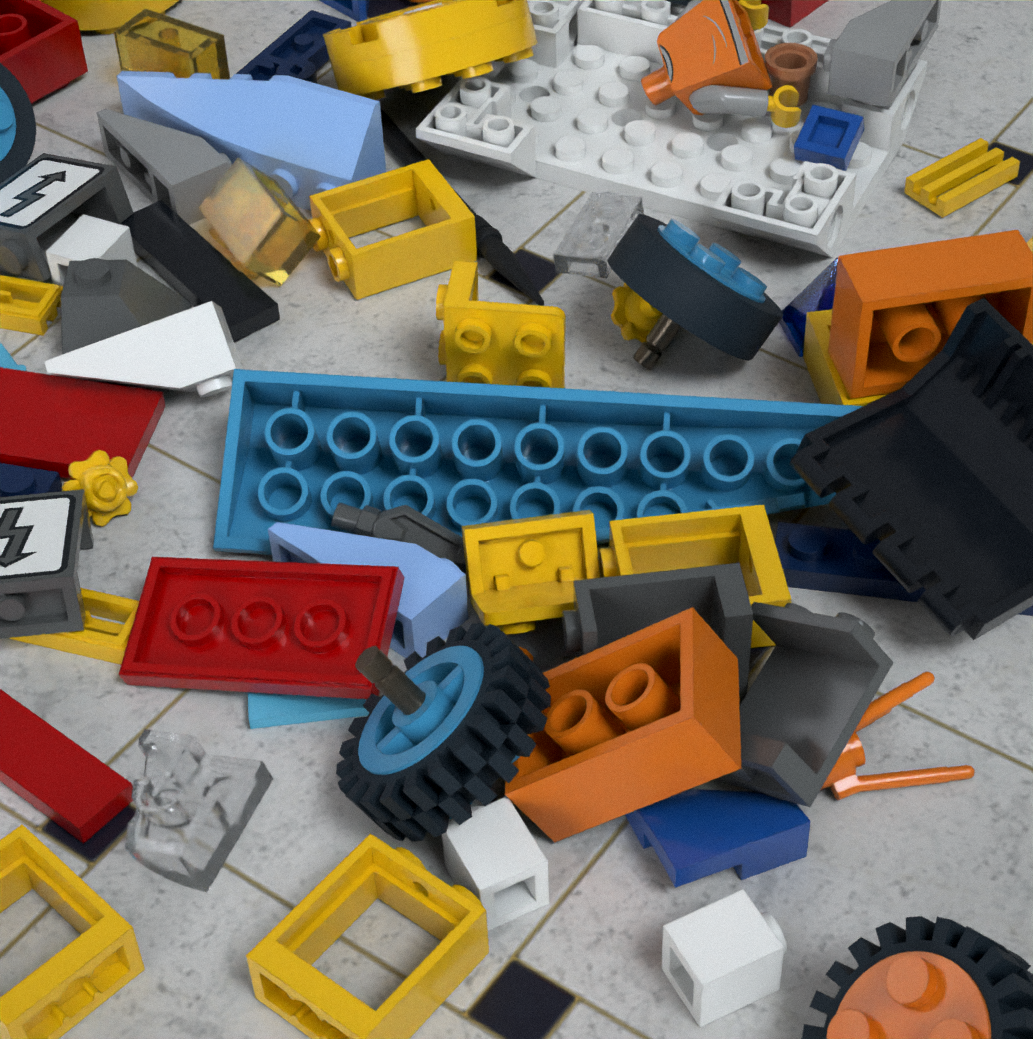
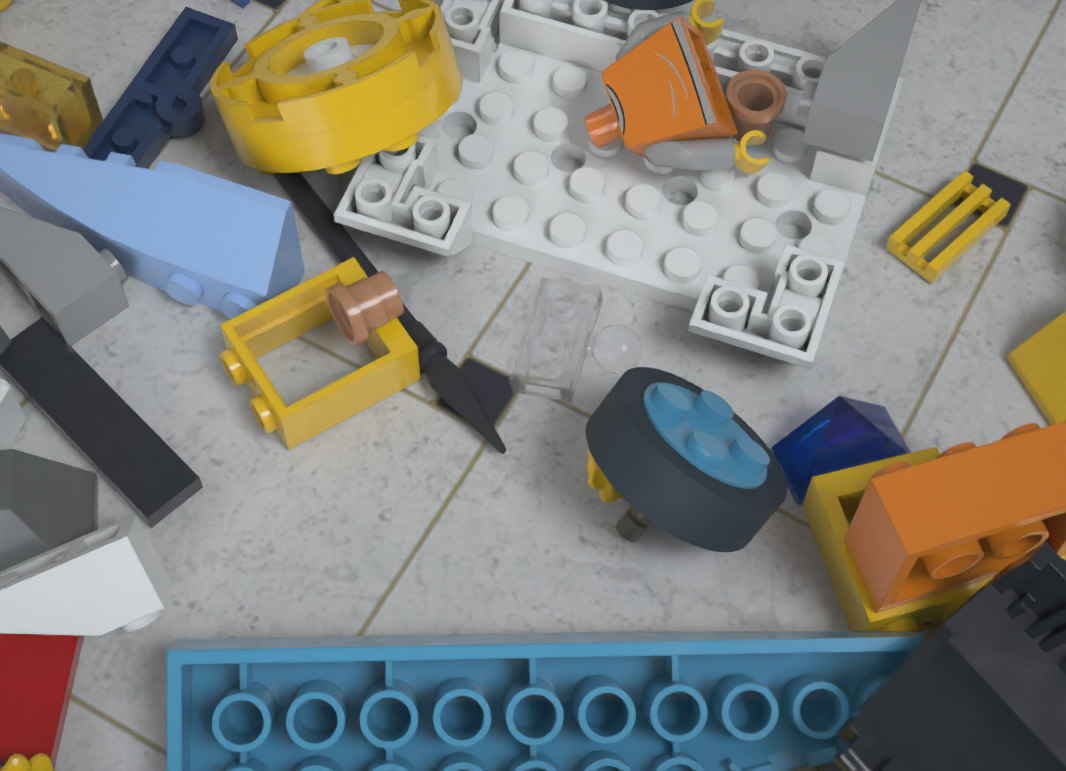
camera: 10 degrees left, 15 degrees up
clear yellow brick [198,157,321,287] -> none
yellow bracket [436,261,566,388] -> none
blue plate [794,105,864,171] -> none
none -> nougat piece [325,271,404,347]

